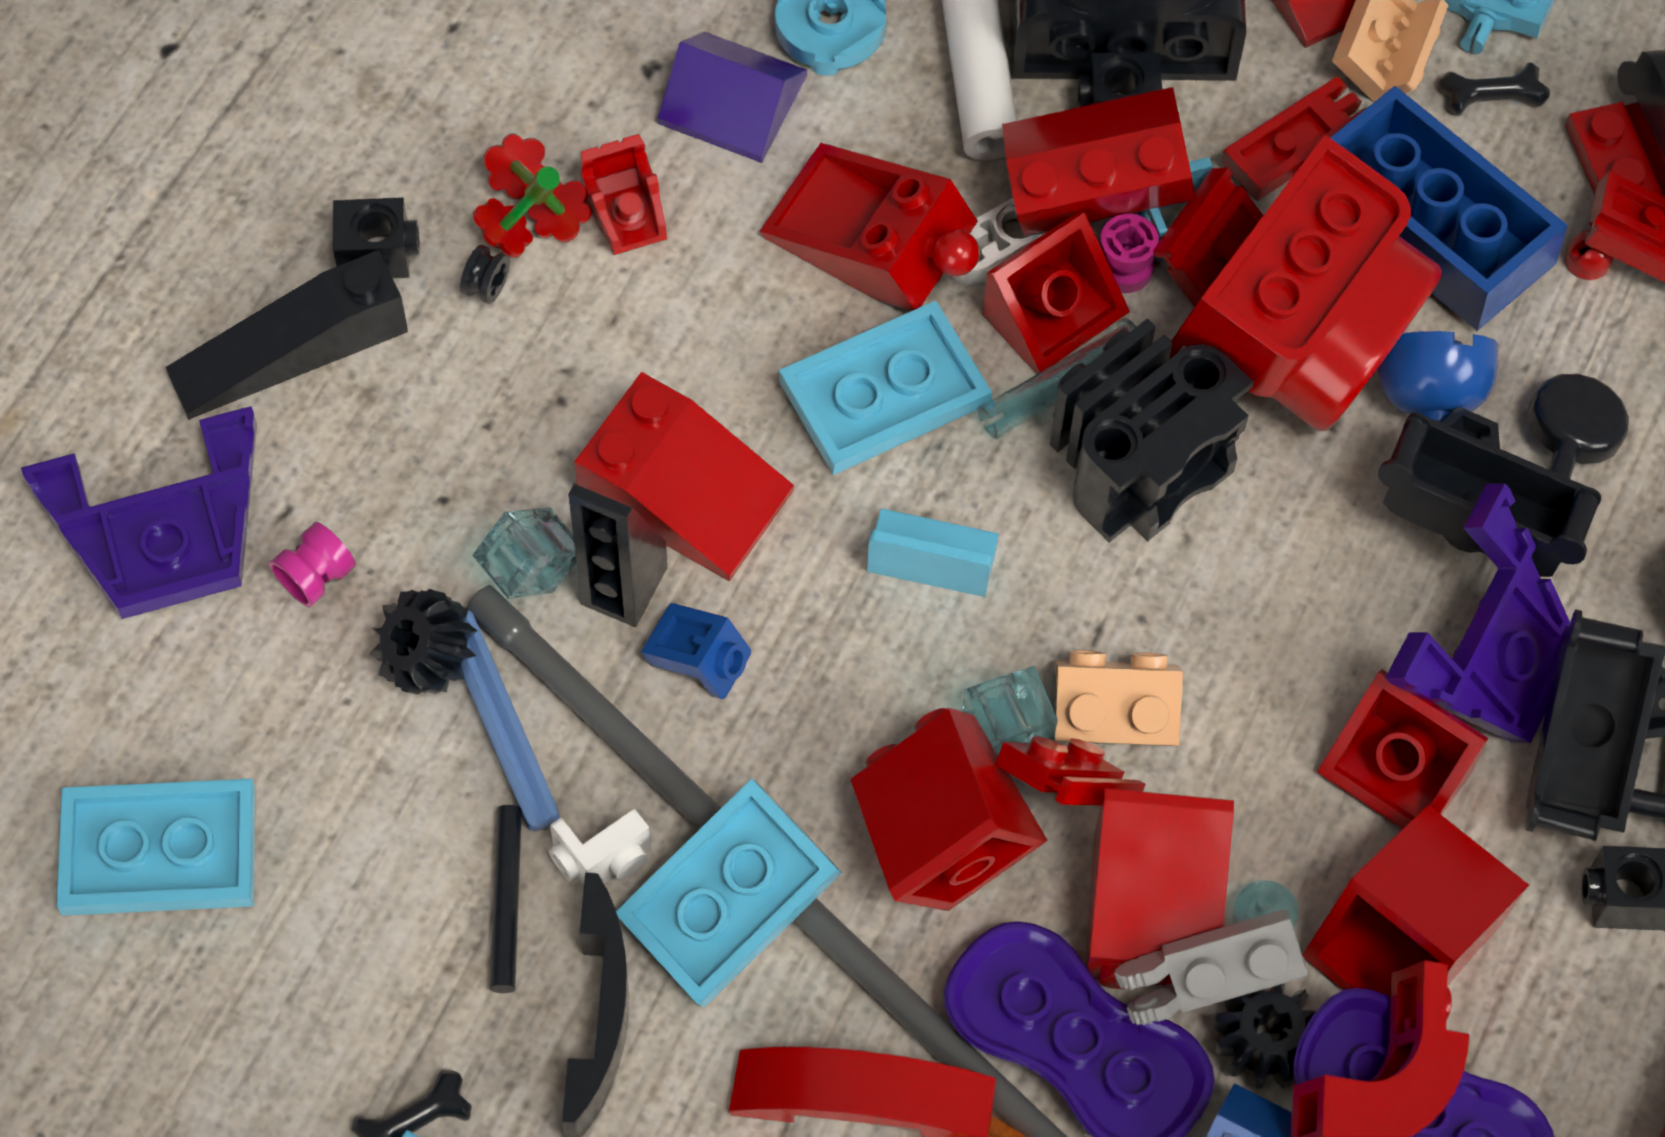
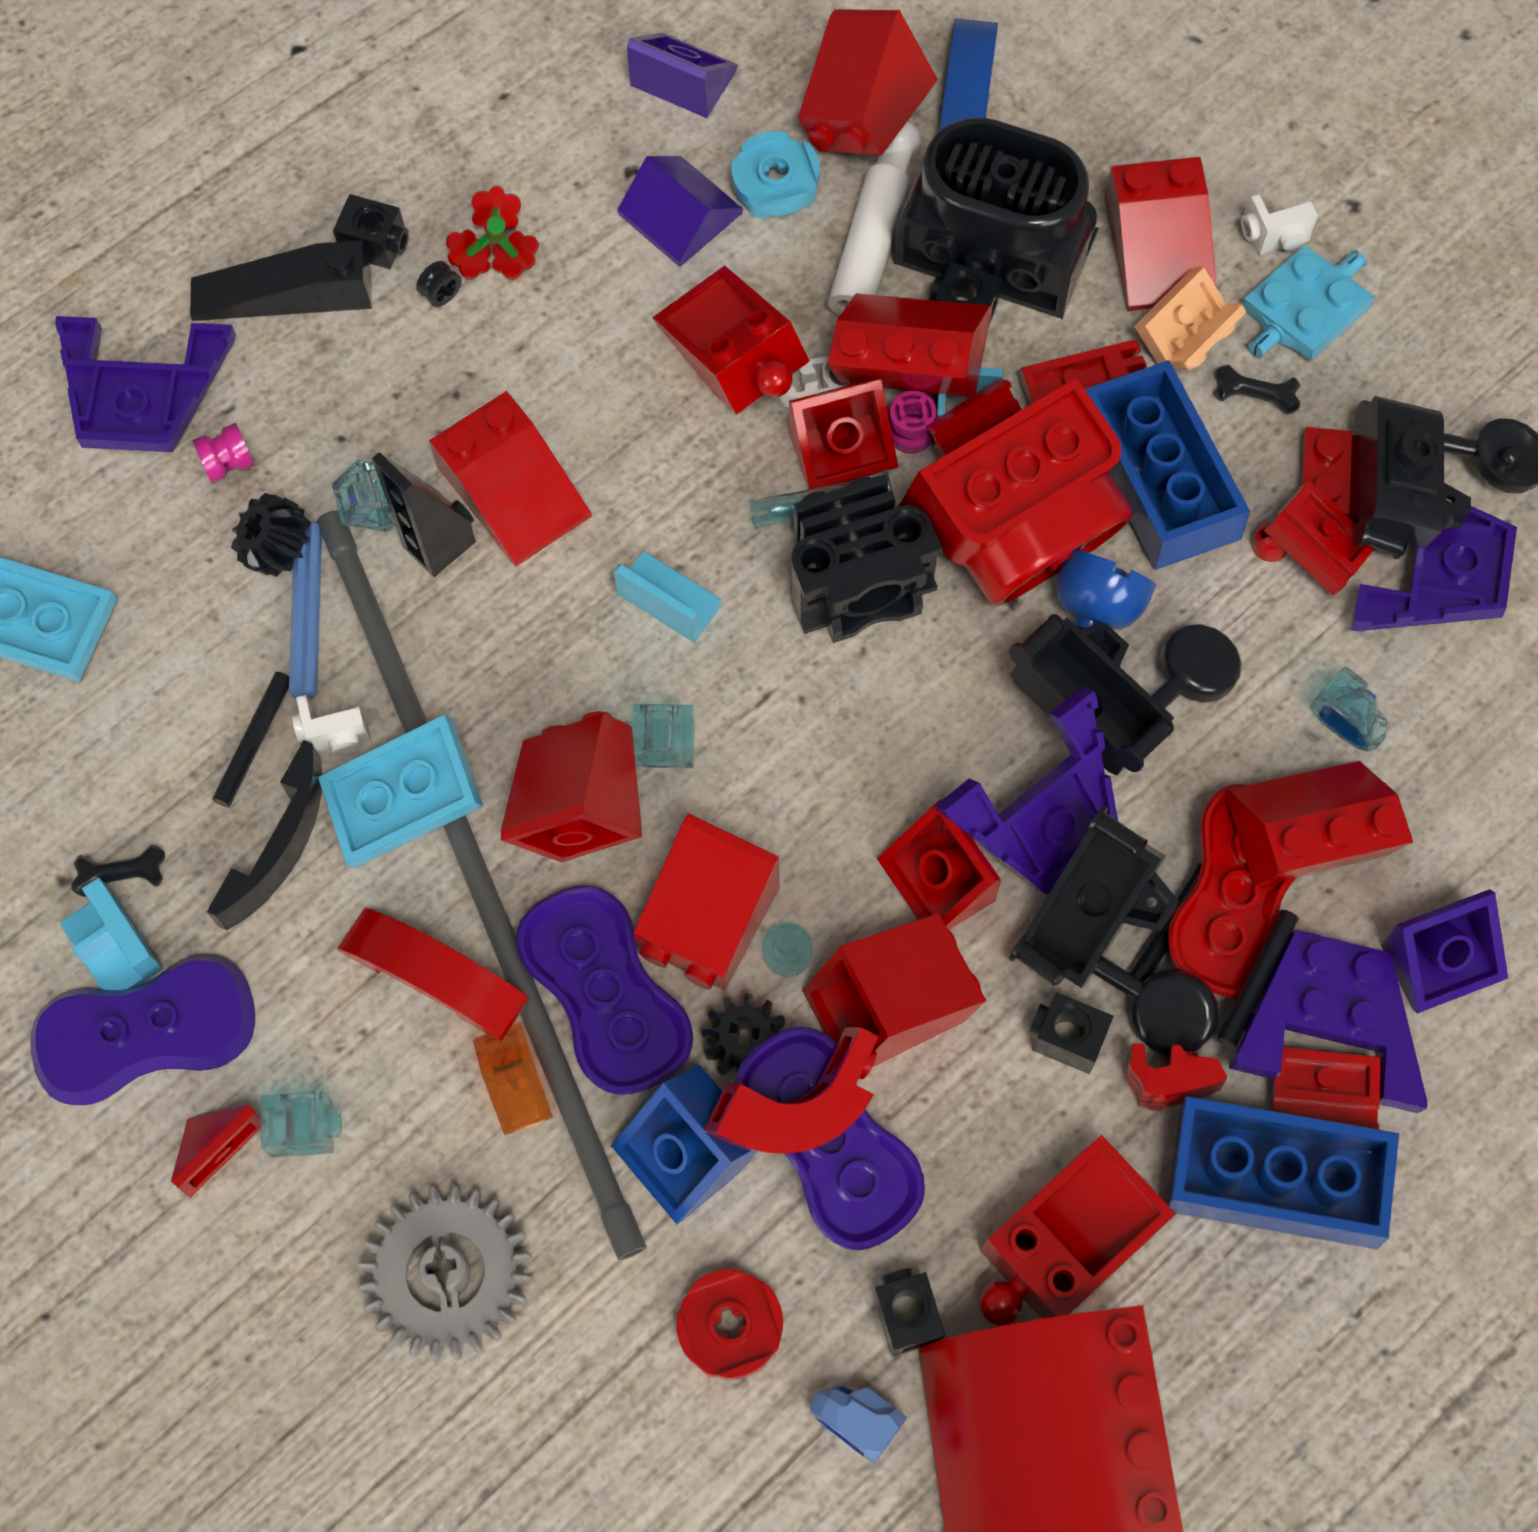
camera: 25 degrees right, 5 degrees up
red hand [580,134,667,255] -> none
blue bracket [641,603,751,699] -> none
medium azure plate [779,301,992,475] -> none
red plate [995,736,1146,806] -> none
light nougat bracket [1053,650,1183,746] -> none
light grey hinge [1115,909,1308,1025] -> none

